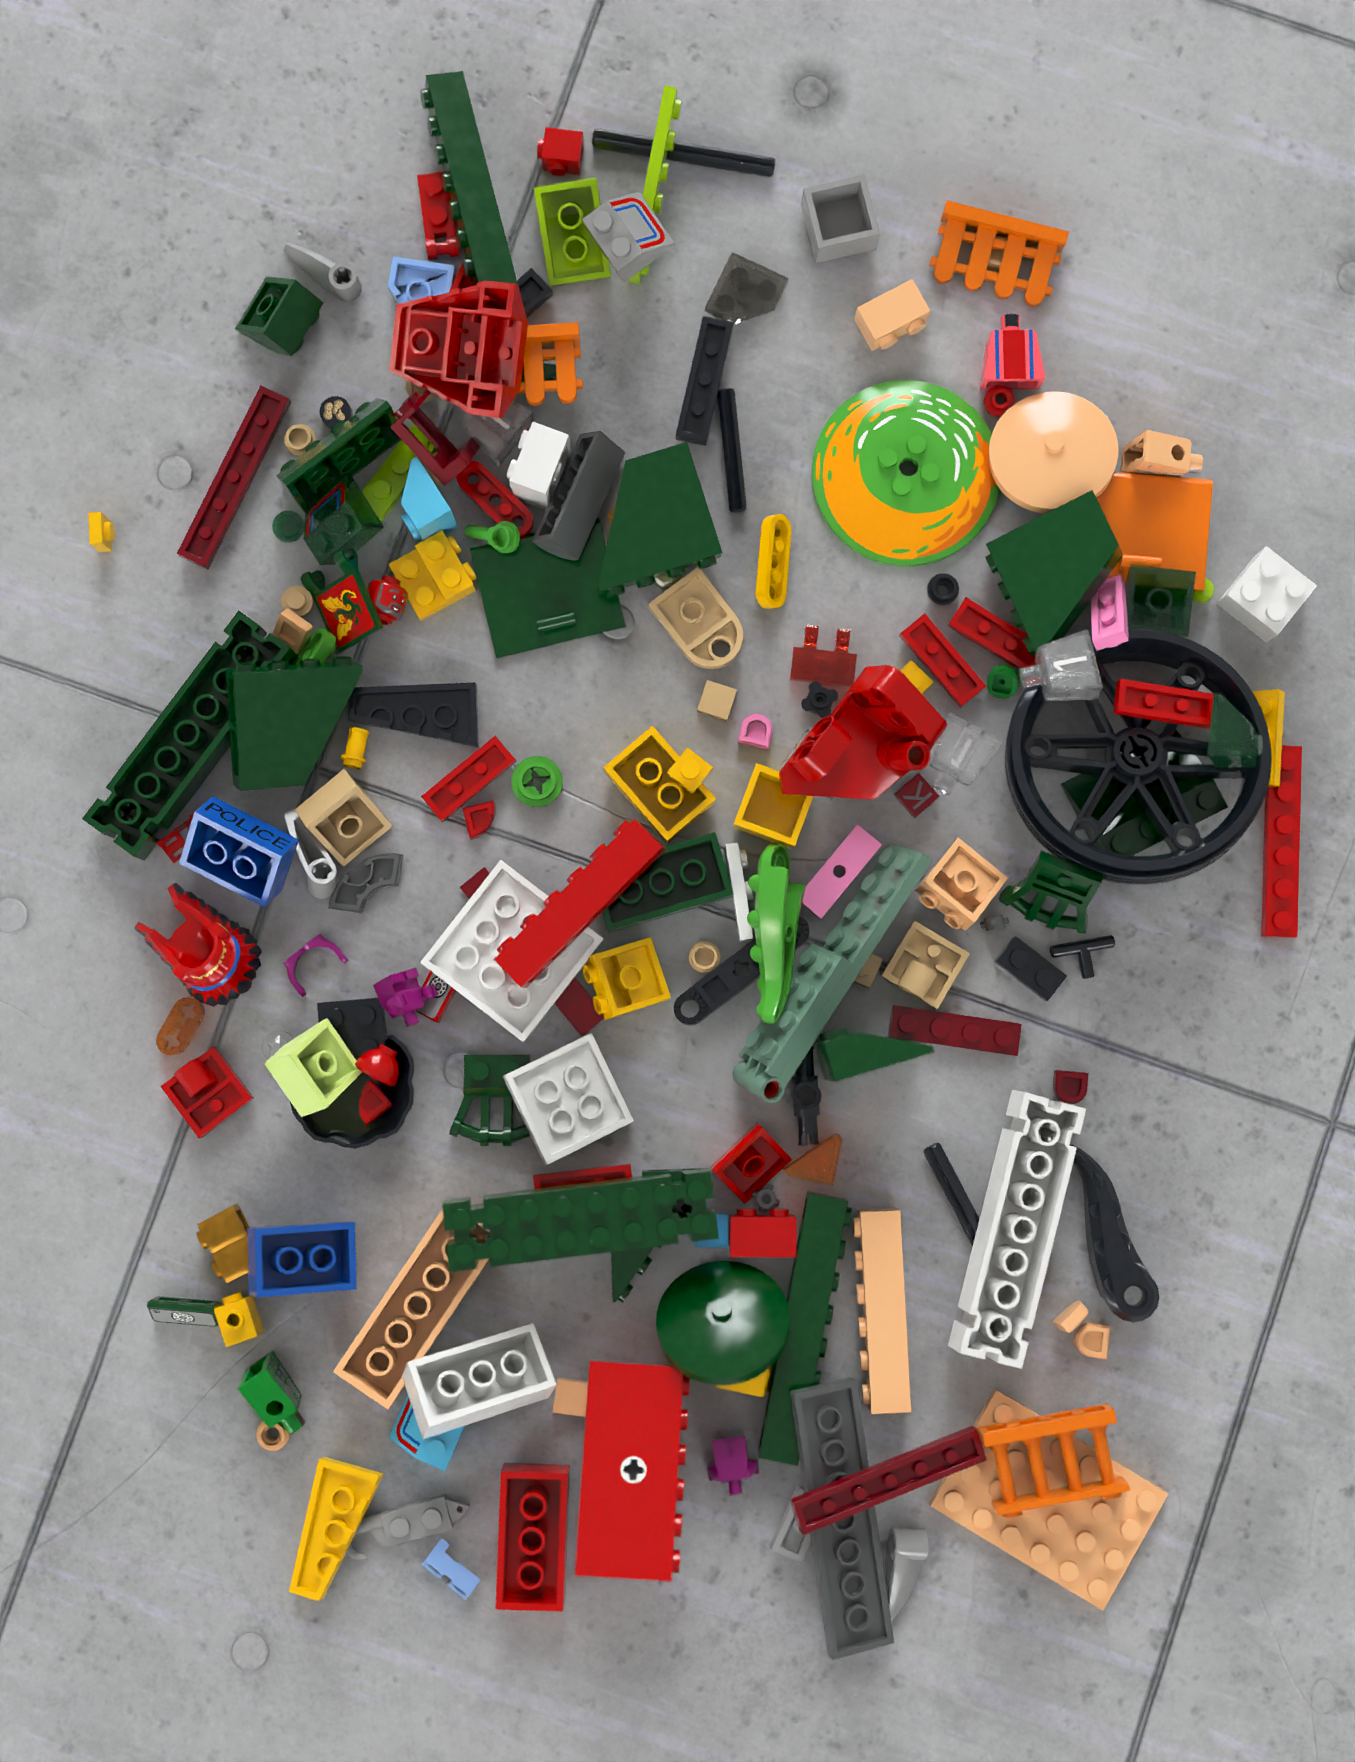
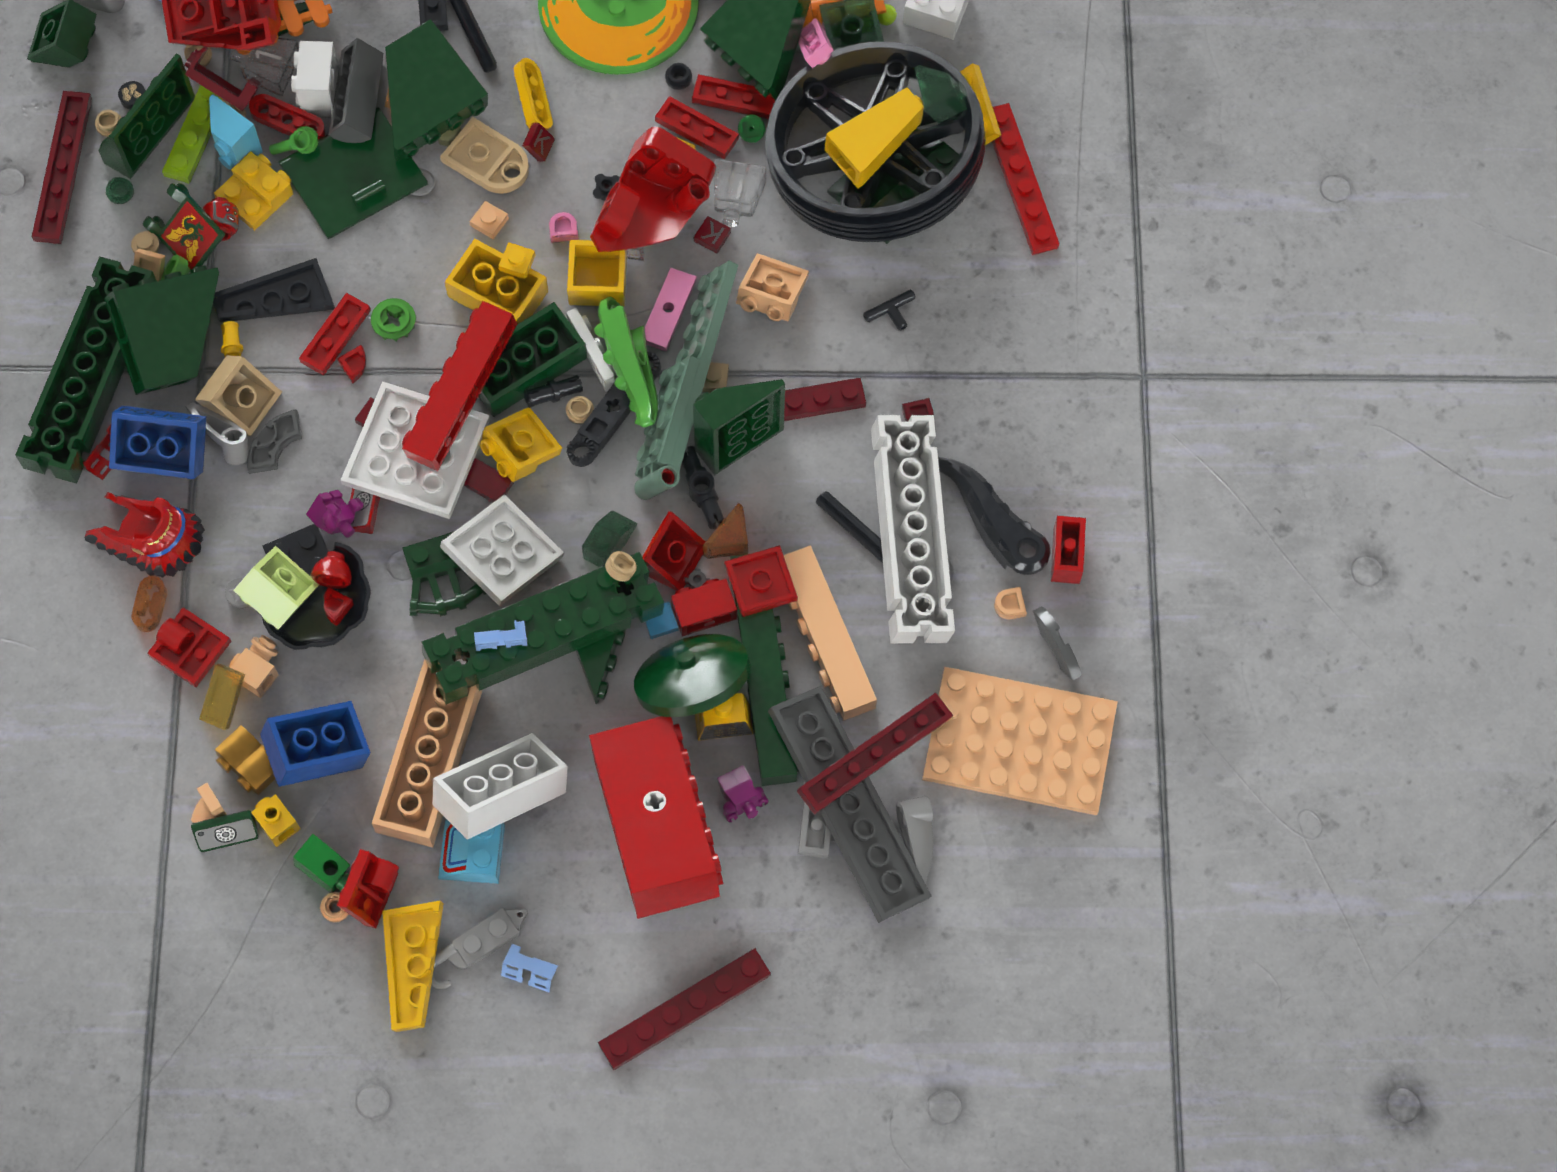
camera: 20 degrees left, 15 degrees down
magenta cap [283,934,349,997] -> none
clear green slope [303,474,384,565] -> none
red brick [495,1463,570,1612] -> none
light nougat tile [552,1377,588,1417] -> none
tan tile [697,680,737,721] -> none
clear red plate [790,625,857,687] -> none
tan plate [881,920,970,1009] -> none
orange fence [977,1403,1130,1518] -> none
dark grey piece [980,915,1009,931] -> none
black plate [995,936,1067,1002] -> none
dark green plate [999,851,1103,934] -> none
clear torso [1020,629,1102,701] -> none
light nougat tile [1052,1300,1088,1333] -> none
red plate [1113,679,1217,729] -> none
none -> light nougat tile [191,783,227,823]
none -> clear yellow tile [199,664,245,730]
none -> light nougat brick [228,648,279,698]
none -> light nougat plate [249,635,278,661]
none -> red plate [337,849,399,929]
none -> light nougat plate [470,201,509,239]
none -> light blue piece [474,620,527,651]
none -> dark red tile [522,123,555,162]
none -> black pin [524,375,583,408]
none -> clear green slope [582,510,637,568]
none -> dark red plate [598,948,771,1070]
none -> tan tile [605,551,637,581]
none -> red tile [724,545,798,617]
none -> yellow slope [825,88,924,188]
none -> dark grey tile [1033,606,1082,680]
none -> red brick [1051,515,1086,584]

